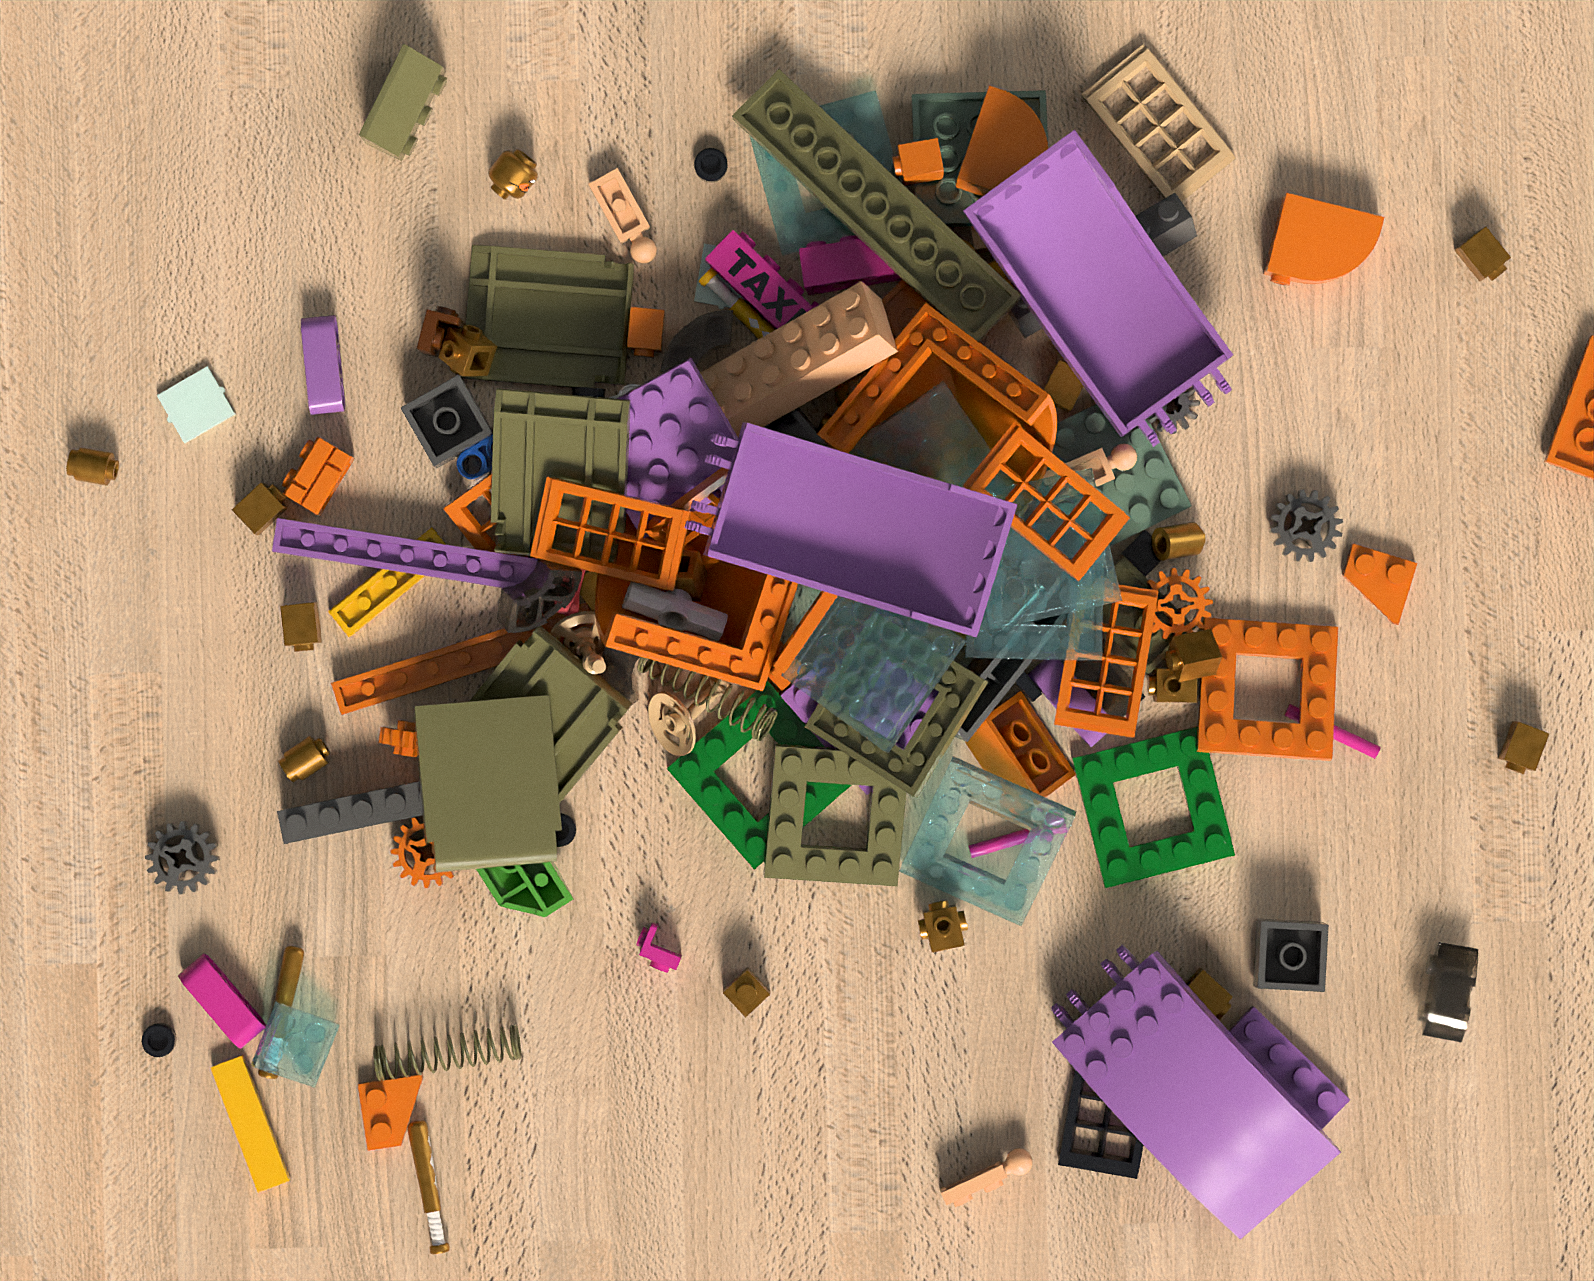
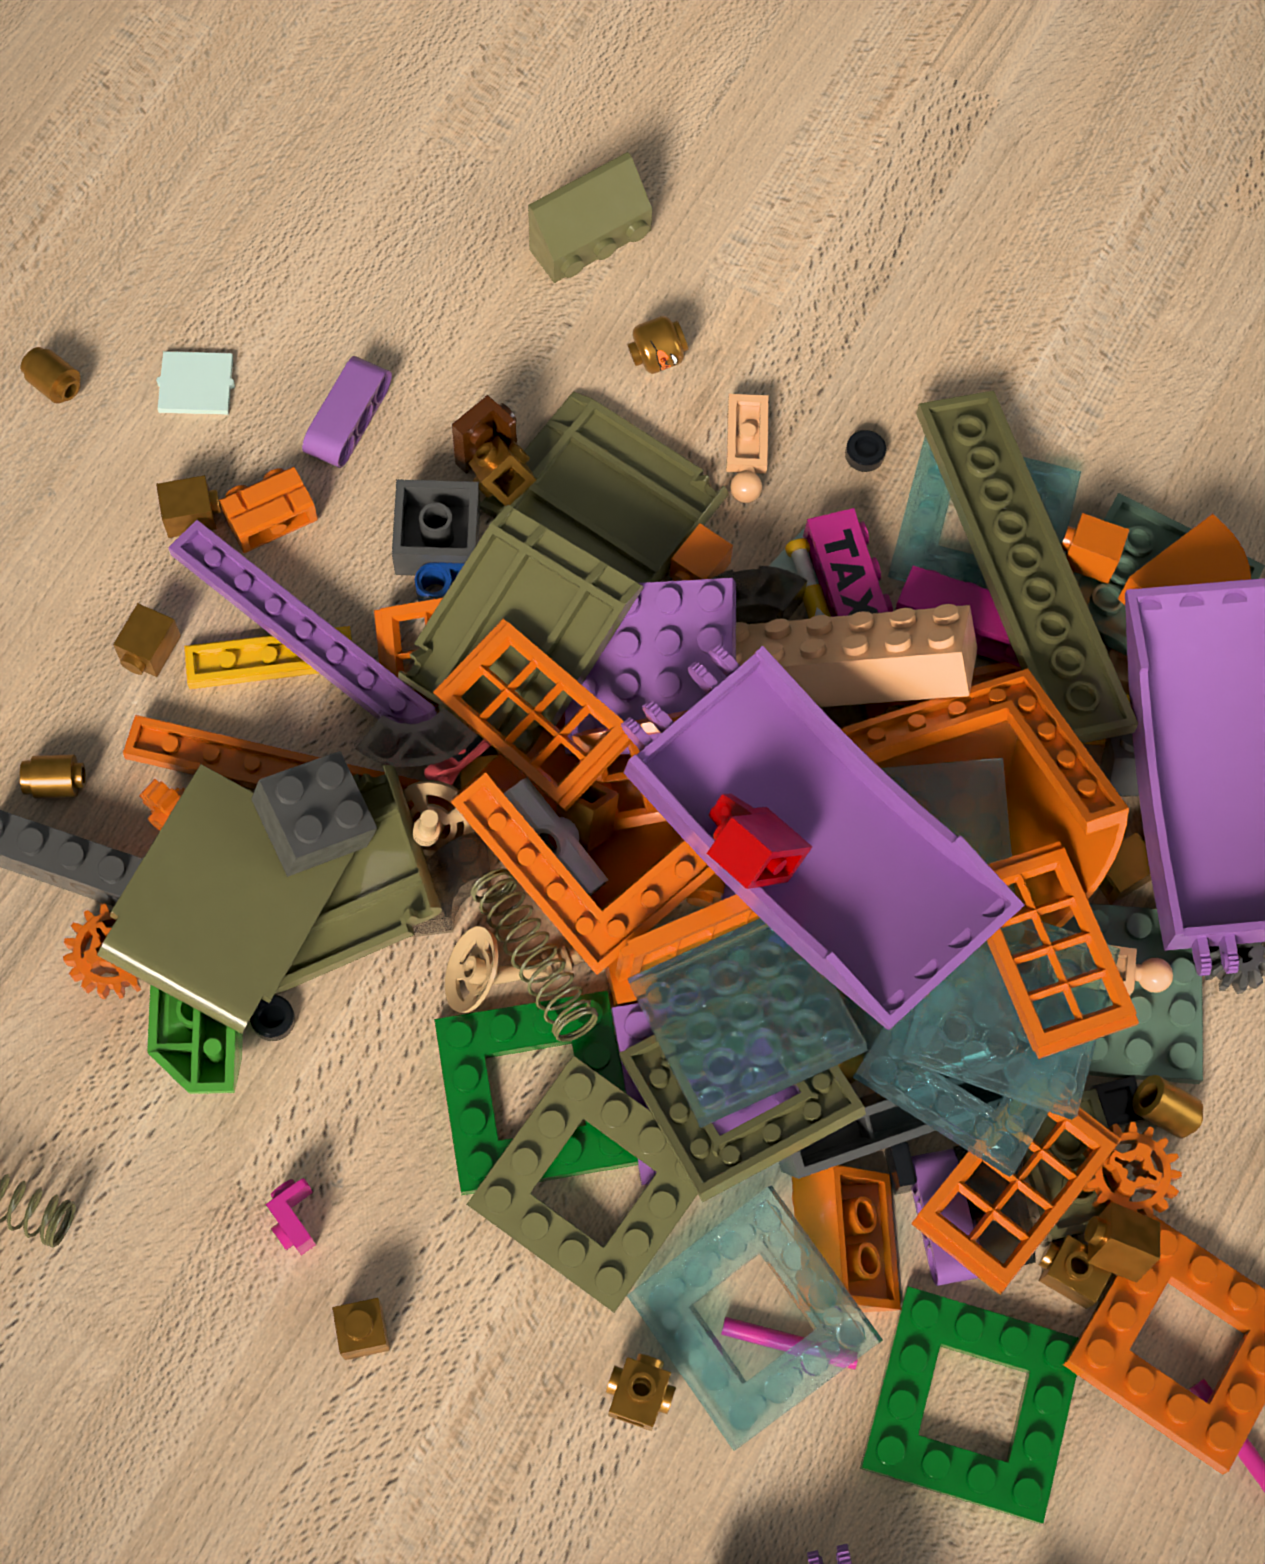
camera: 25 degrees right, 20 degrees down
none -> dark grey brick [251,751,377,877]
none -> red hinge [706,793,813,889]

